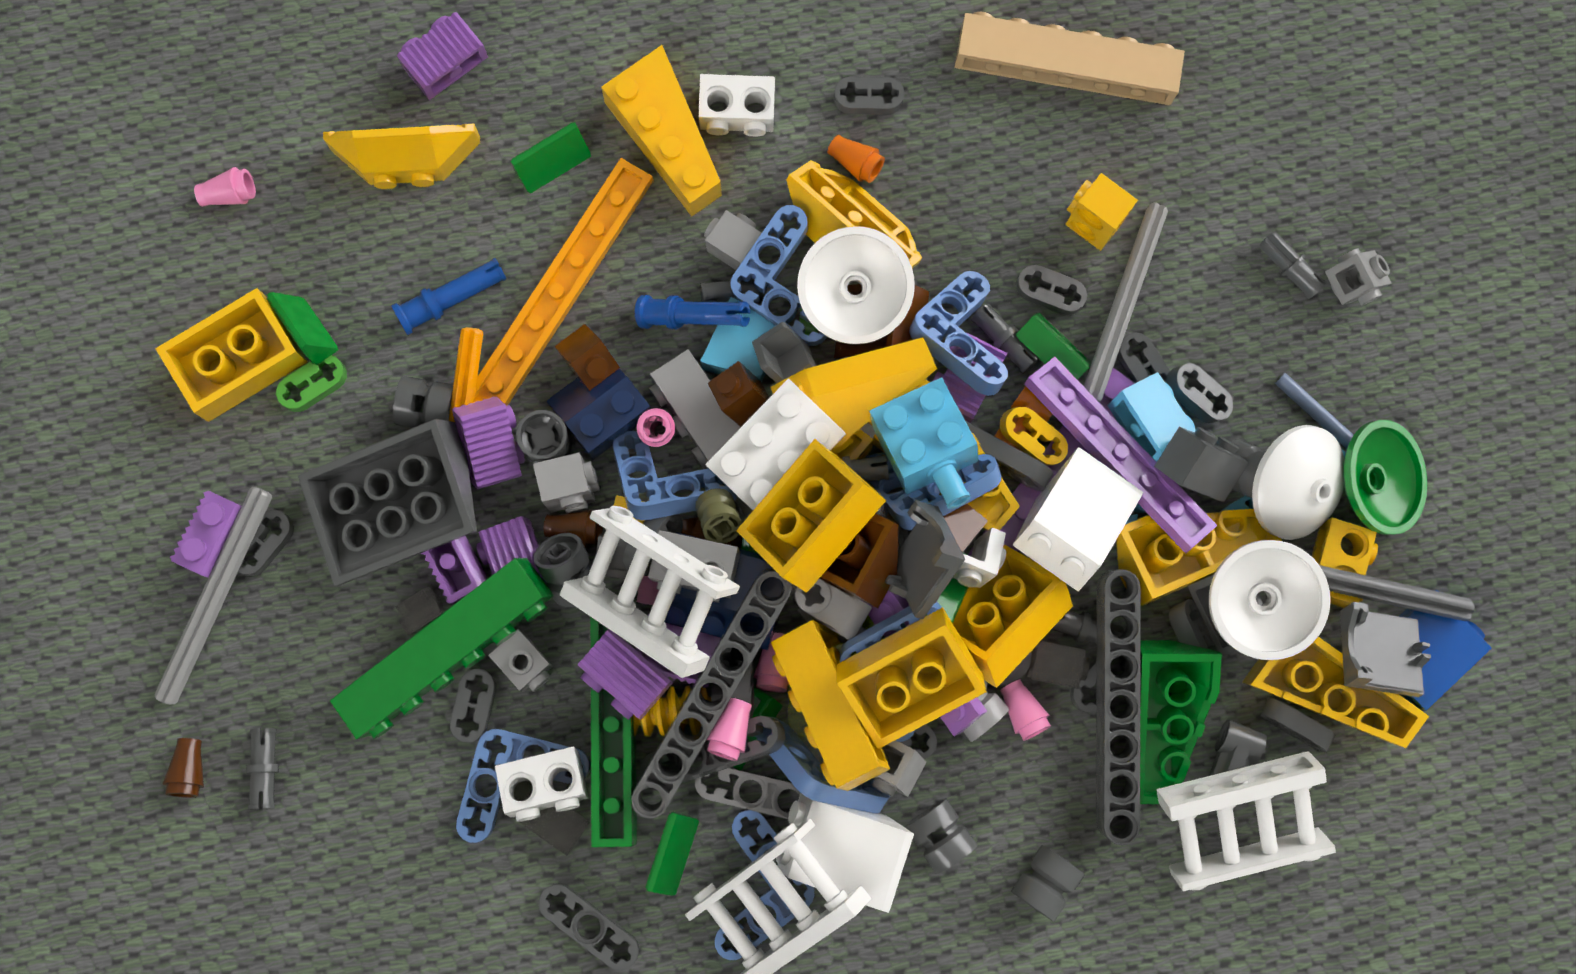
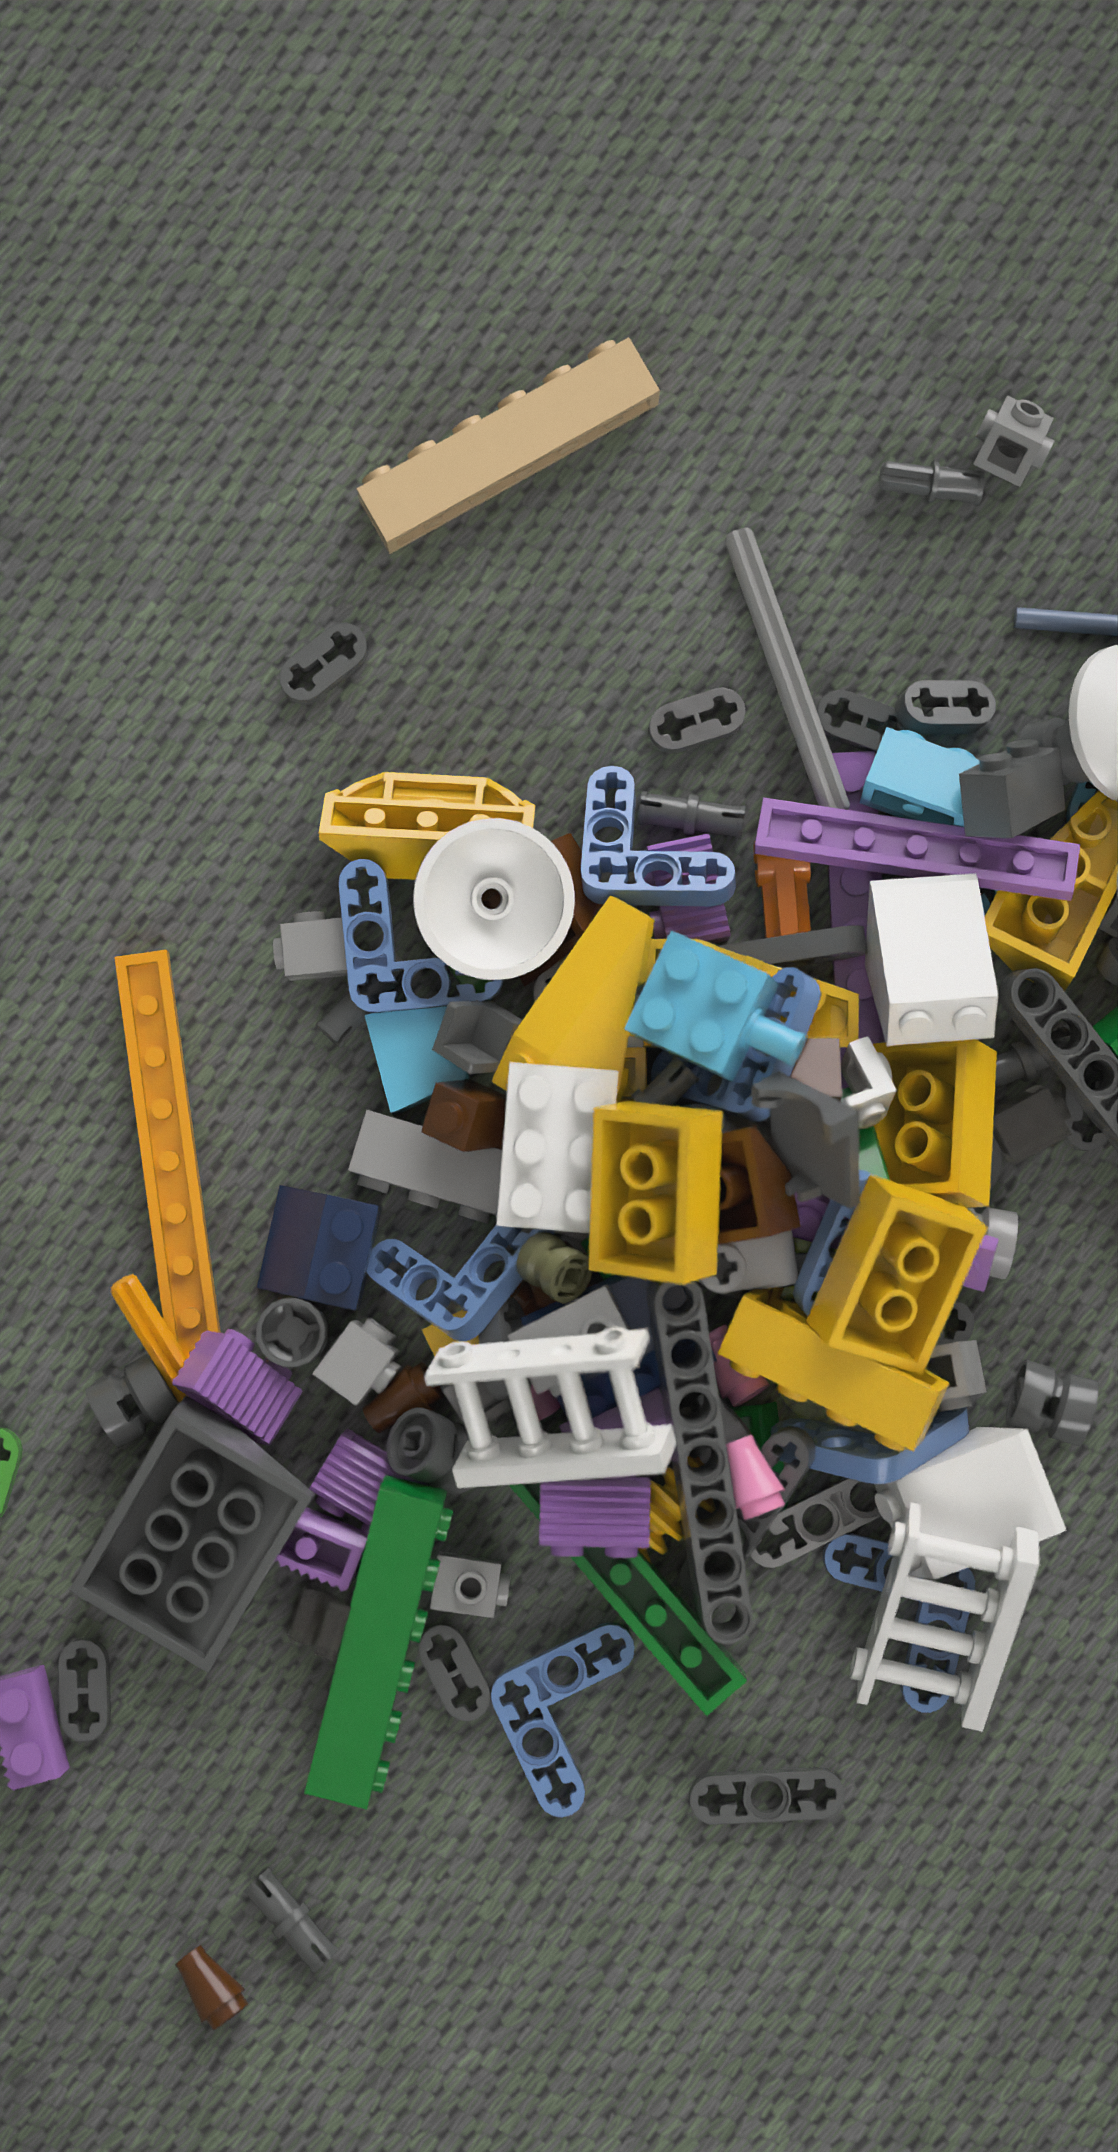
camera: 35 degrees left, 5 degrees up
light grey axle [155,487,272,705] -> none
blue pin [391,258,507,335] -> none
white brick [495,746,589,822] -> none
clear smoke slope [501,781,590,856] -> none
green slope [511,122,591,193] -> none
reddish brown brick [554,324,620,391] -> none
yellow wedge [601,45,722,217] -> none
blue pin [635,295,750,330] -> none
bright pink cone [637,408,675,447] -> none
green slope [645,811,699,896] -> none
white brick [699,74,775,137] -> none
orange cone [827,135,885,183] -> none
yellow beam [1000,407,1068,465] -> none
bright pink cone [1000,679,1051,741] -> none
green slope [1016,313,1091,380] -> none
yellow brick [1065,173,1138,251] -> none

